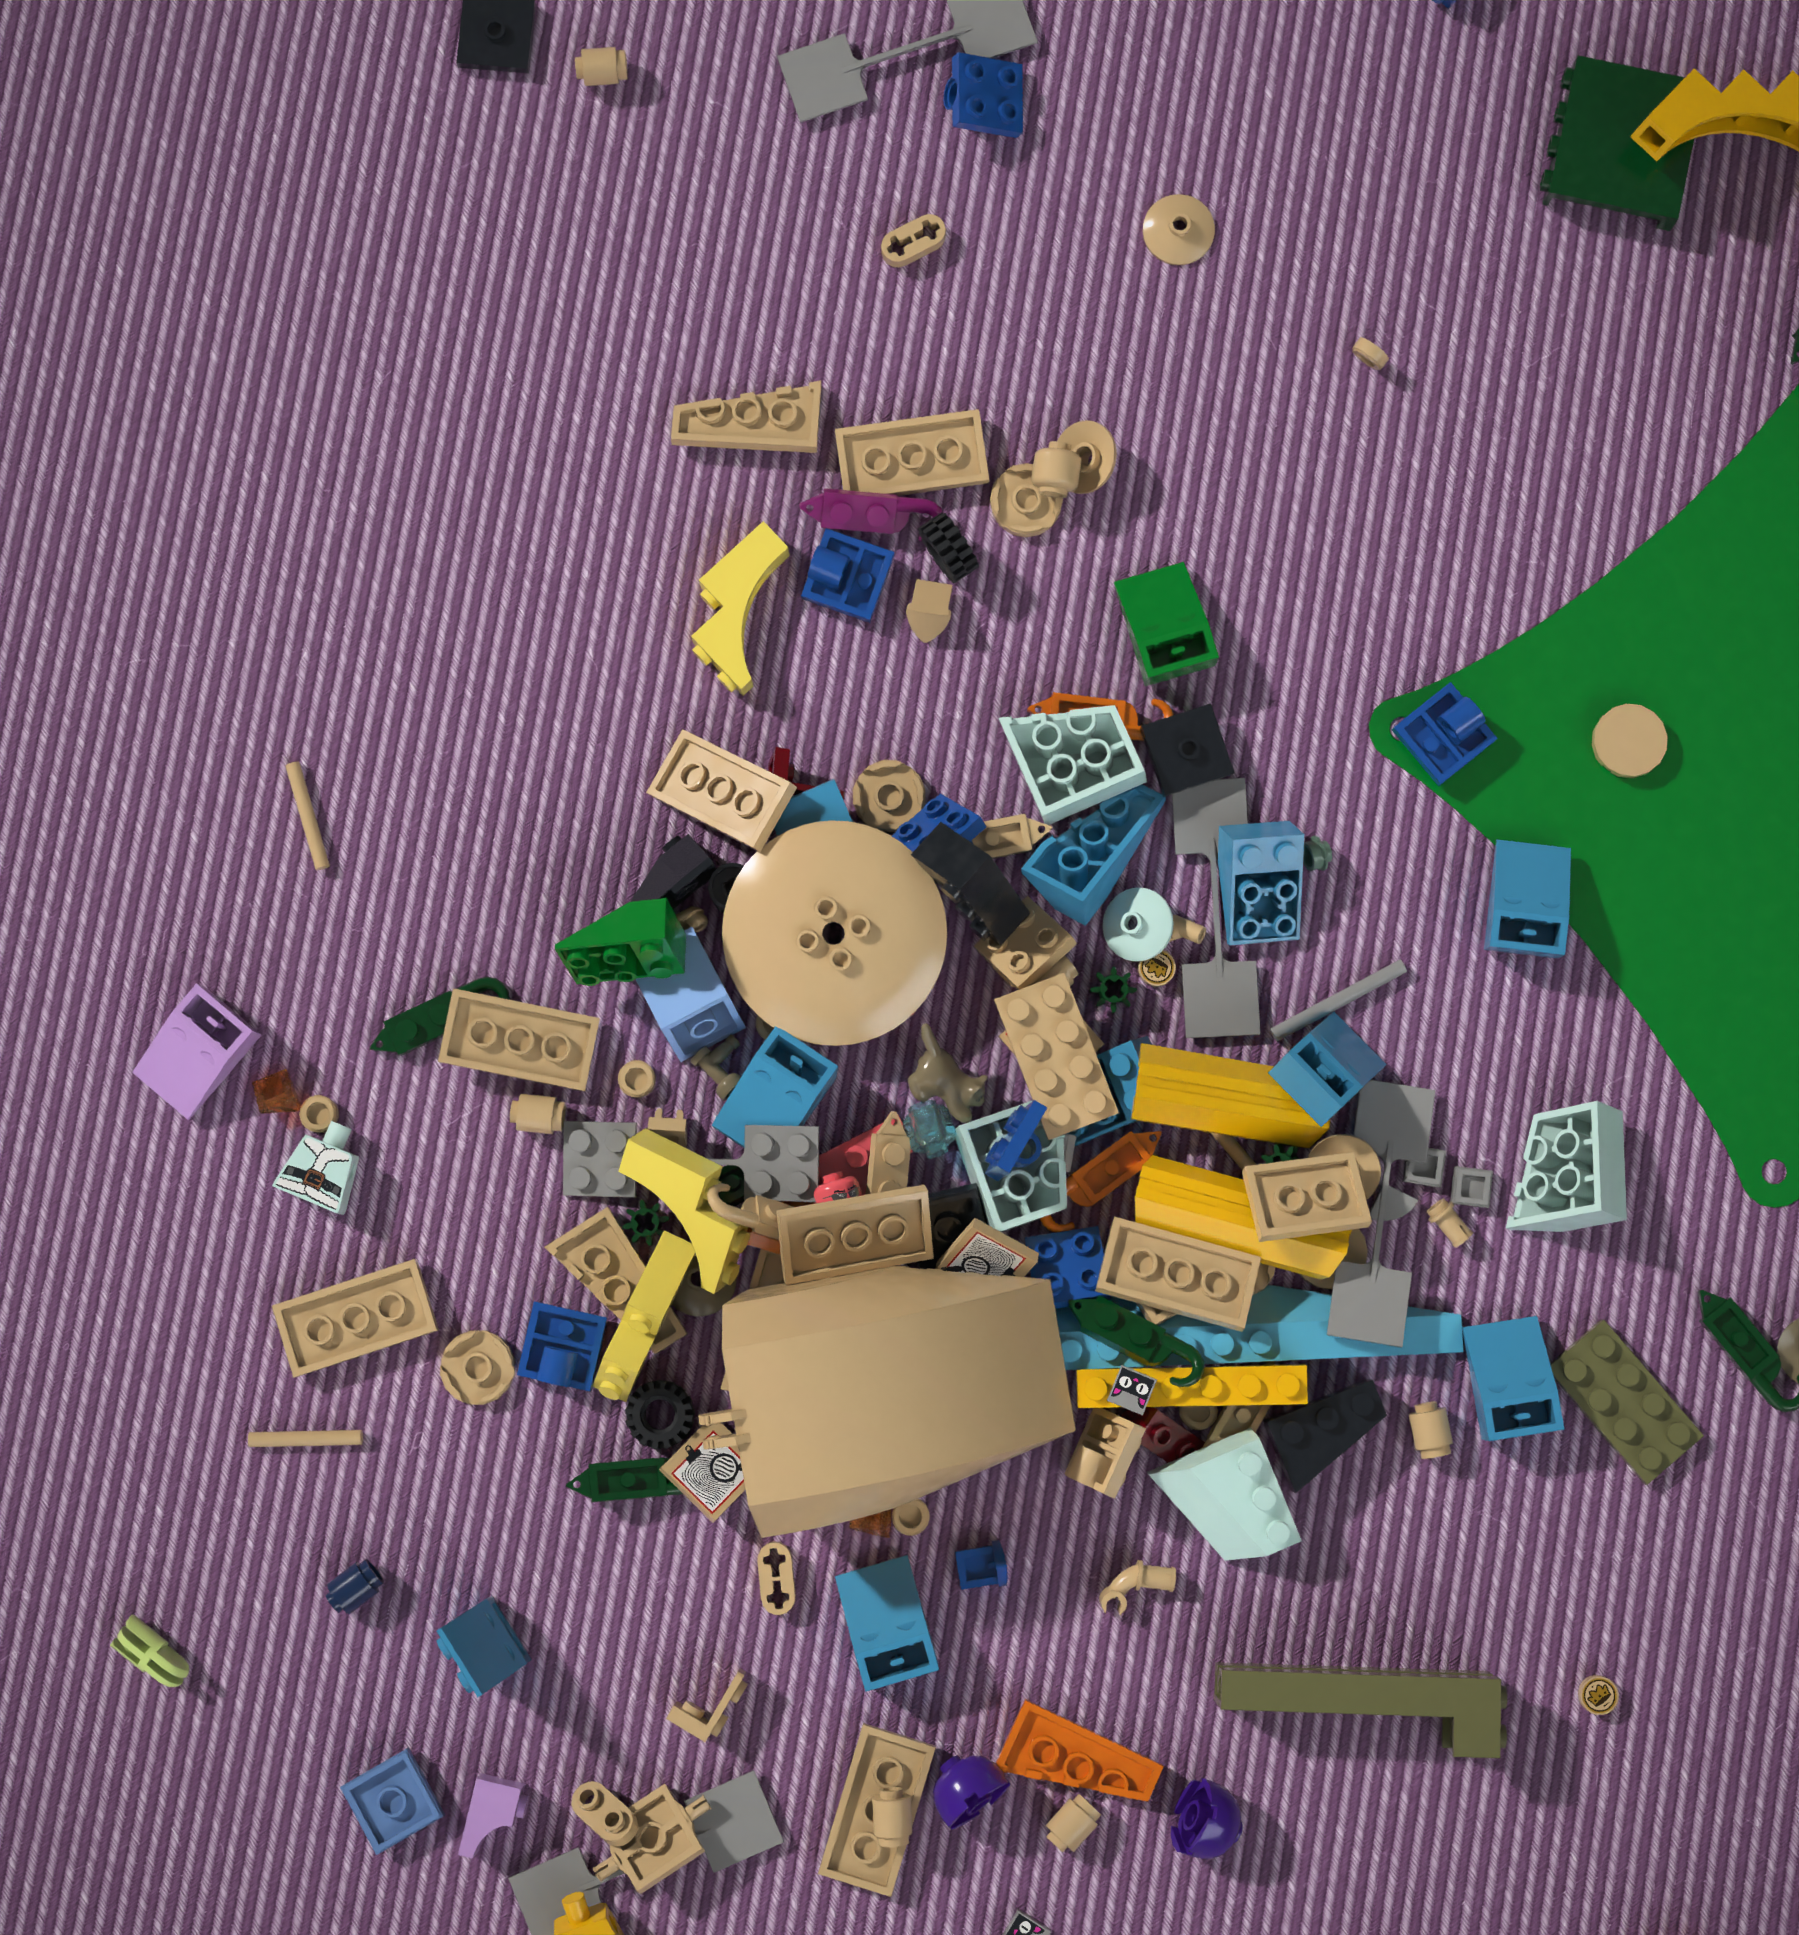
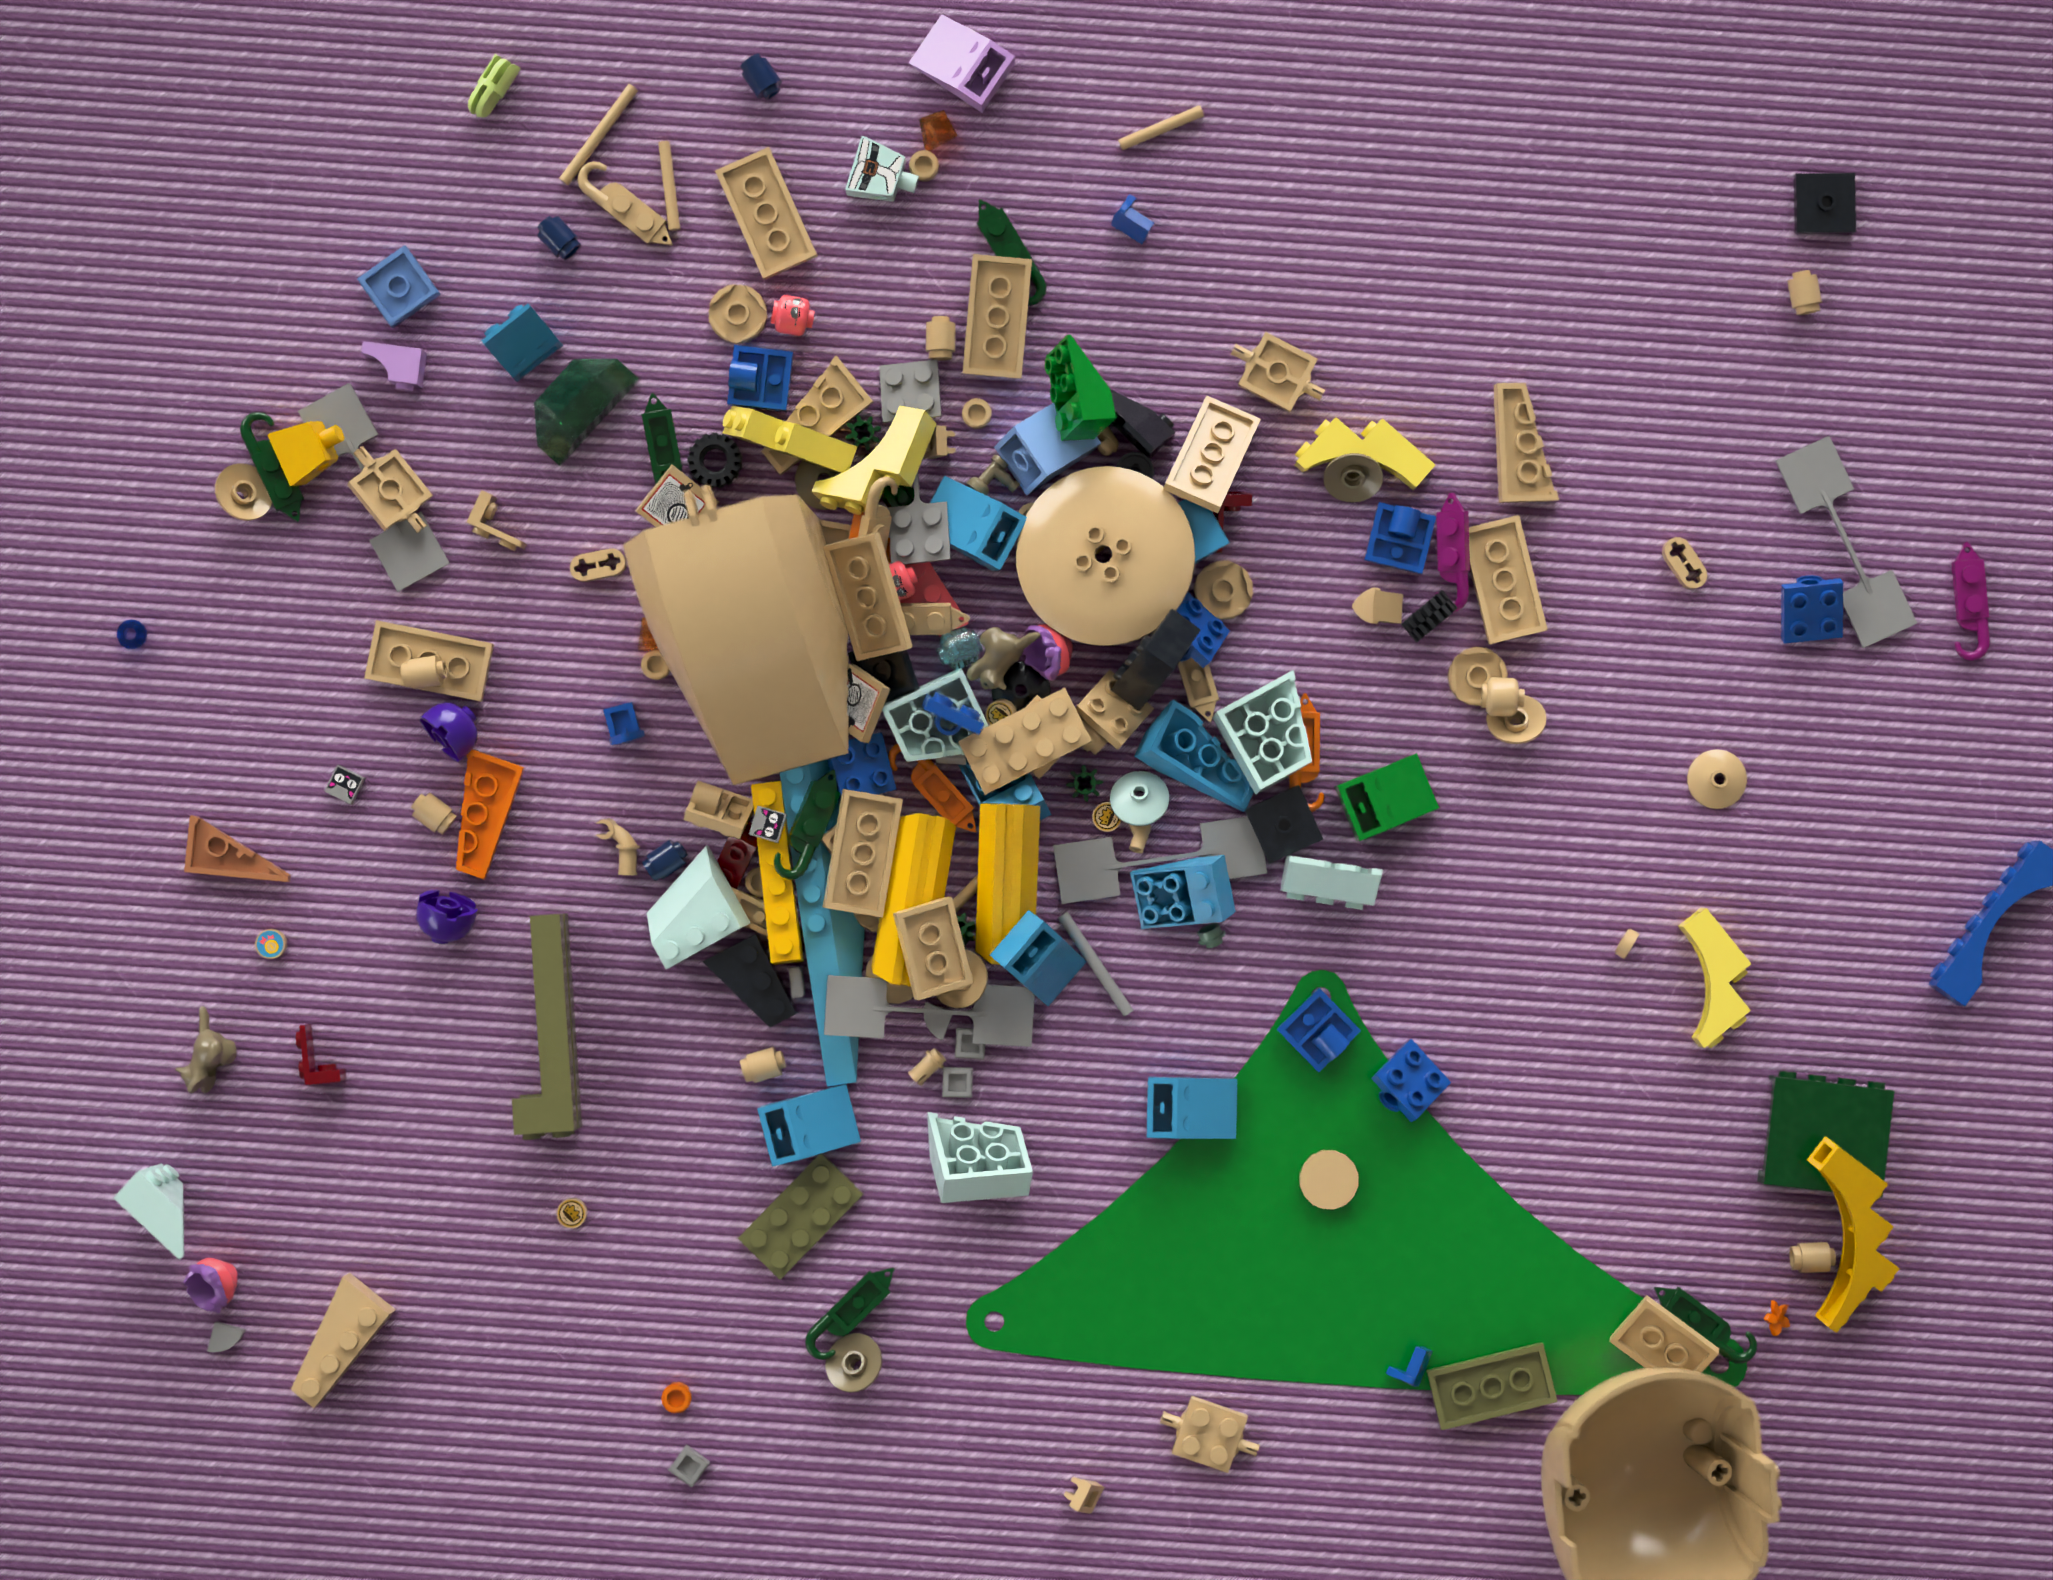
camera: 80 degrees right, 5 degrees up
tan plate [571,1781,638,1846] -> none
dark azure slope [835,1555,939,1692] -> none
none -> clear green wedge [534,359,639,466]
none -> tan bar [559,84,638,186]
none -> tan plate [577,161,673,246]
none -> dark blue brick [642,839,688,881]
none -> dark blue brick [740,53,782,100]
none -> coral head [771,295,815,336]
none -> light grey tile [789,967,806,998]
none -> tile [986,699,1017,725]
none -> black dish [991,661,1051,711]
none -> medium lavender hair [1023,624,1073,681]
none -> blue tile [1111,194,1154,245]
none -> tan plate [1230,332,1325,413]
none -> light aqua wedge [1280,856,1383,910]
none -> dark tan dish [1323,453,1383,502]
none -> blue plate [1371,1039,1451,1122]
none -> light yellow arch [1678,908,1751,1048]
none -> tan brick [1789,1242,1836,1273]

